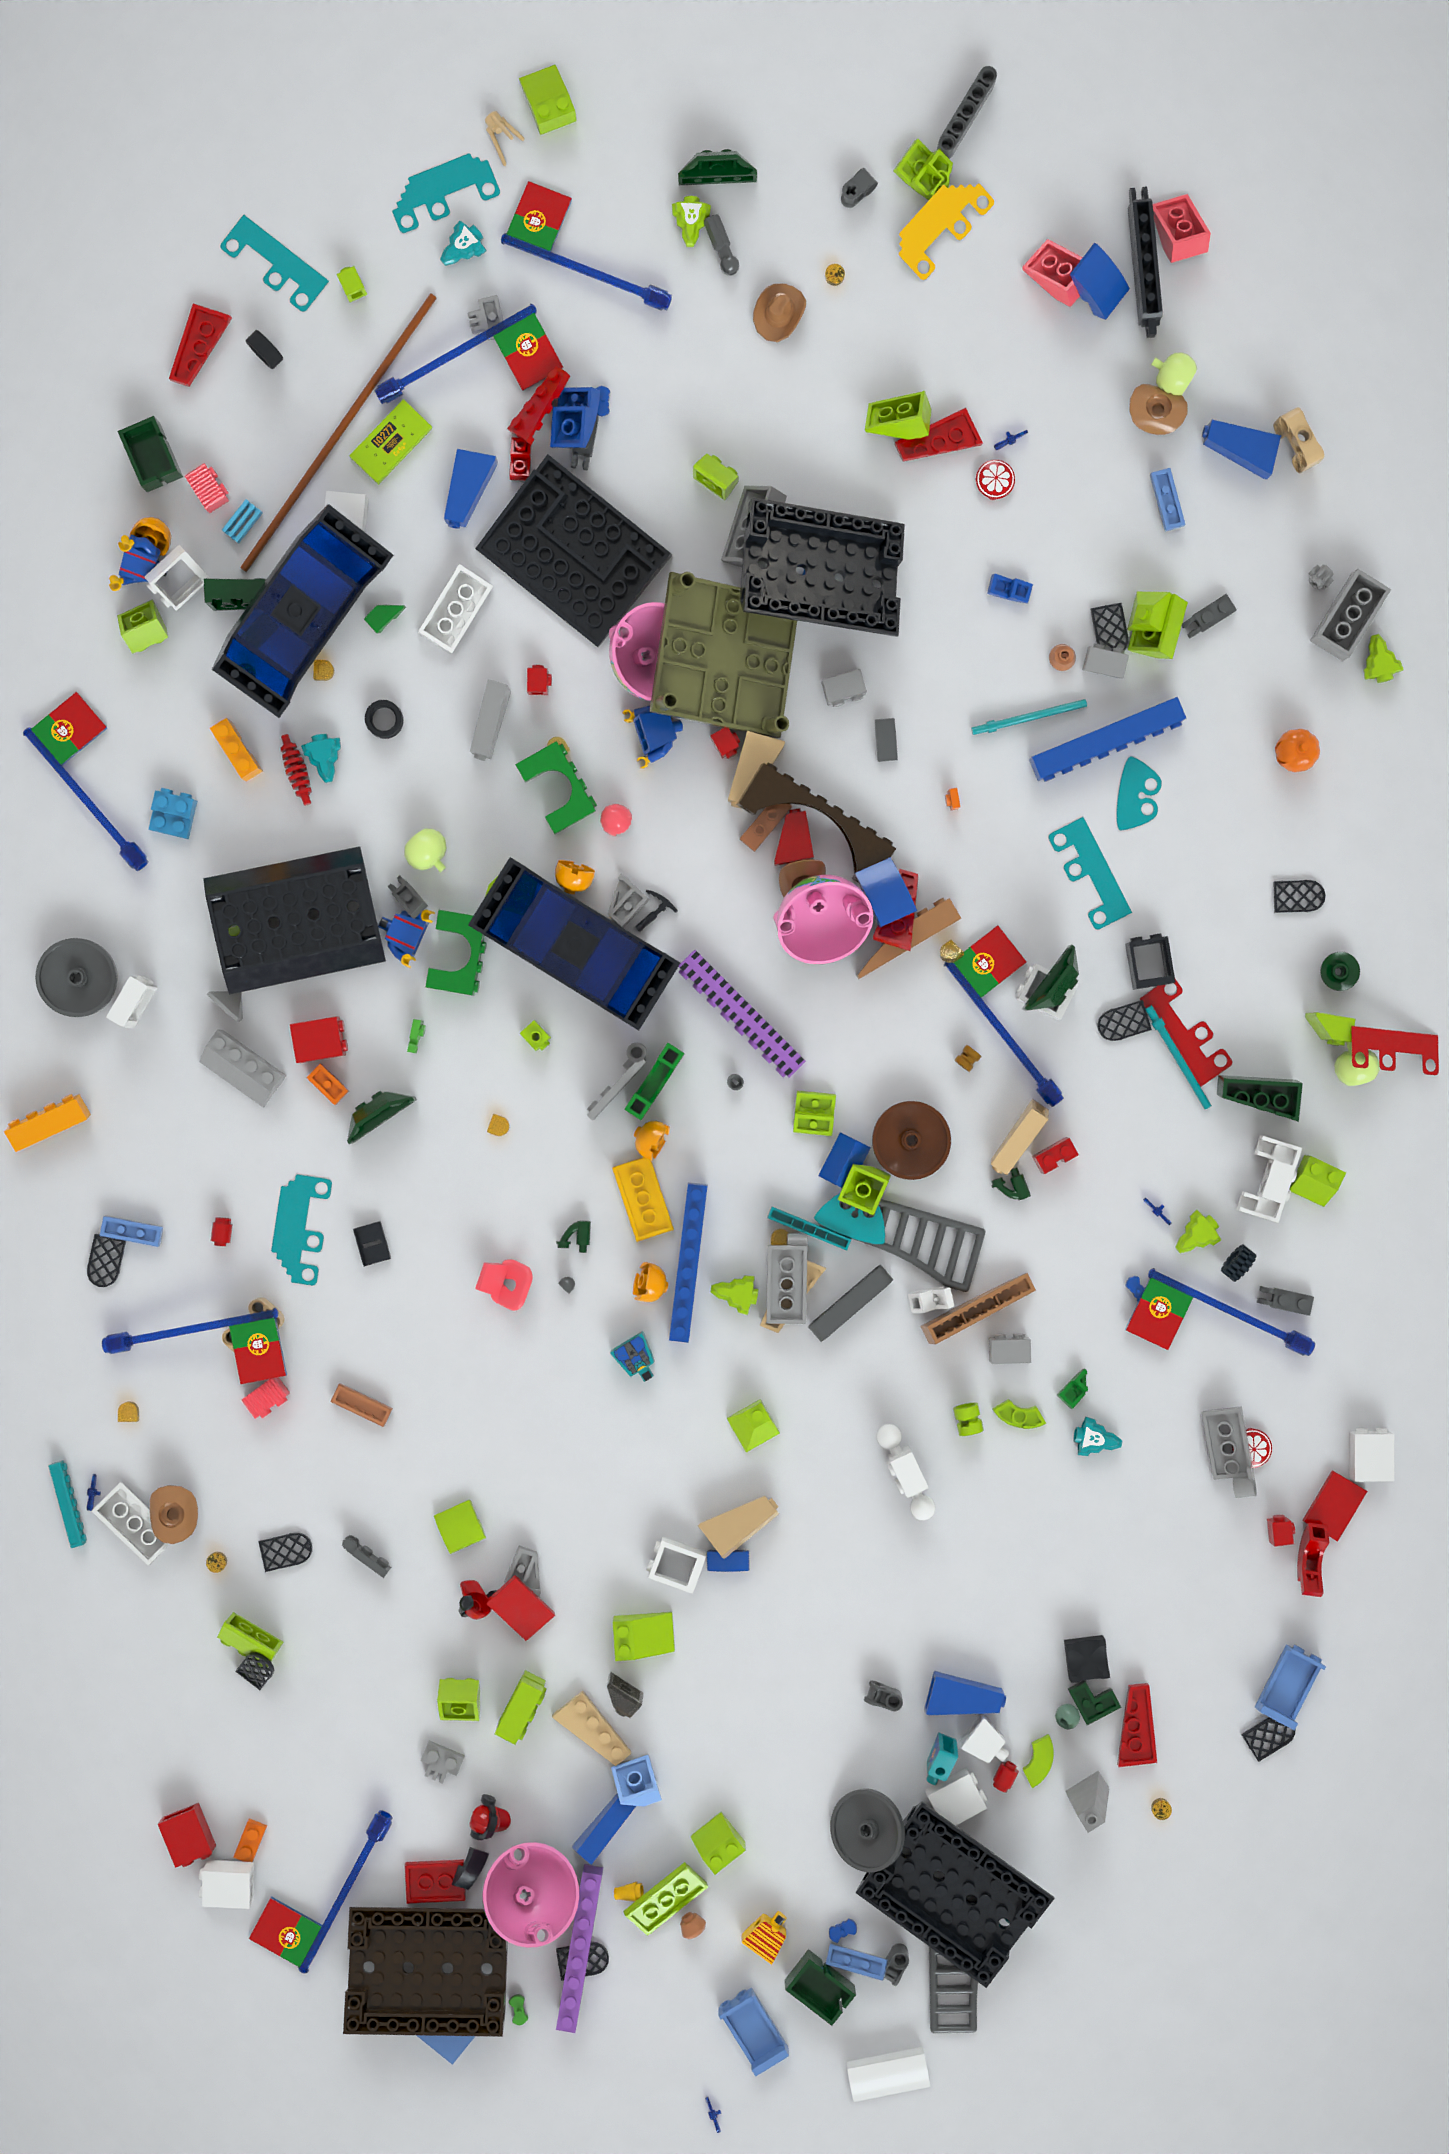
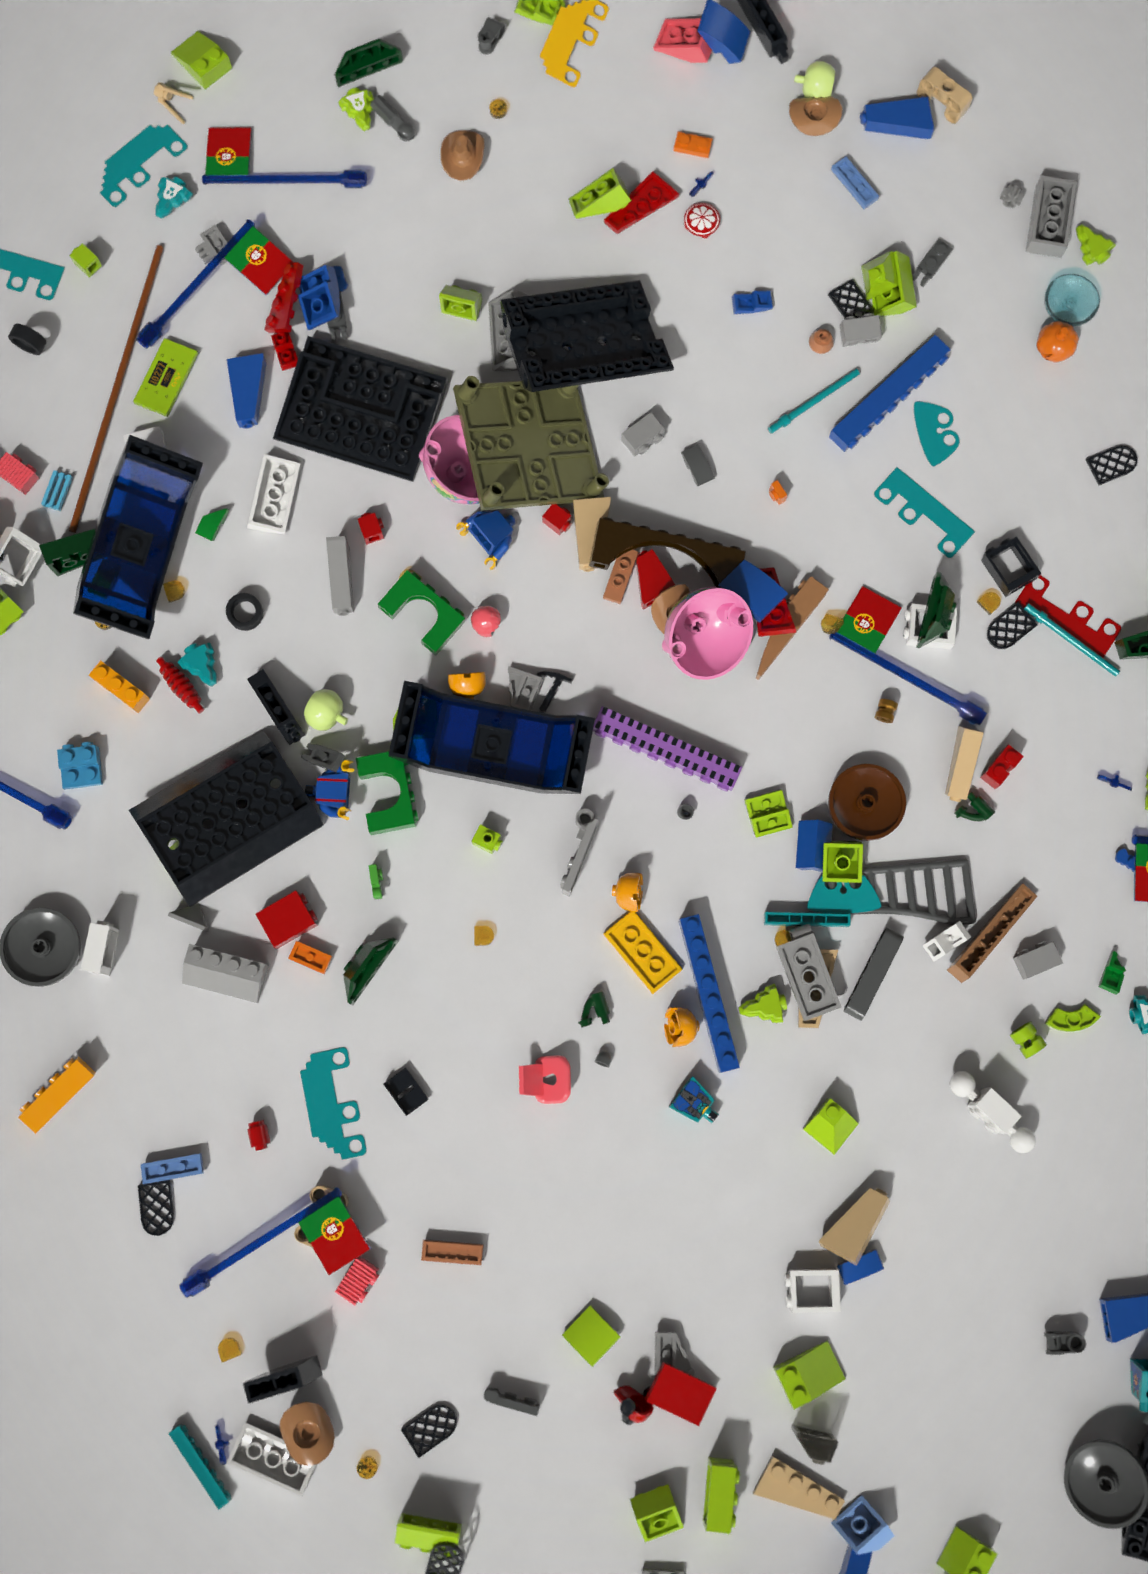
camera: 20 degrees left, 10 degrees down
green arch [624,1043,685,1120] -> none
none -> black brick [243,1355,323,1404]
none -> black slope [247,669,305,745]
none -> orange plate [673,132,712,158]
none -> clear yellow tile [977,592,1001,616]
none -> clear light blue dish [1044,274,1100,327]

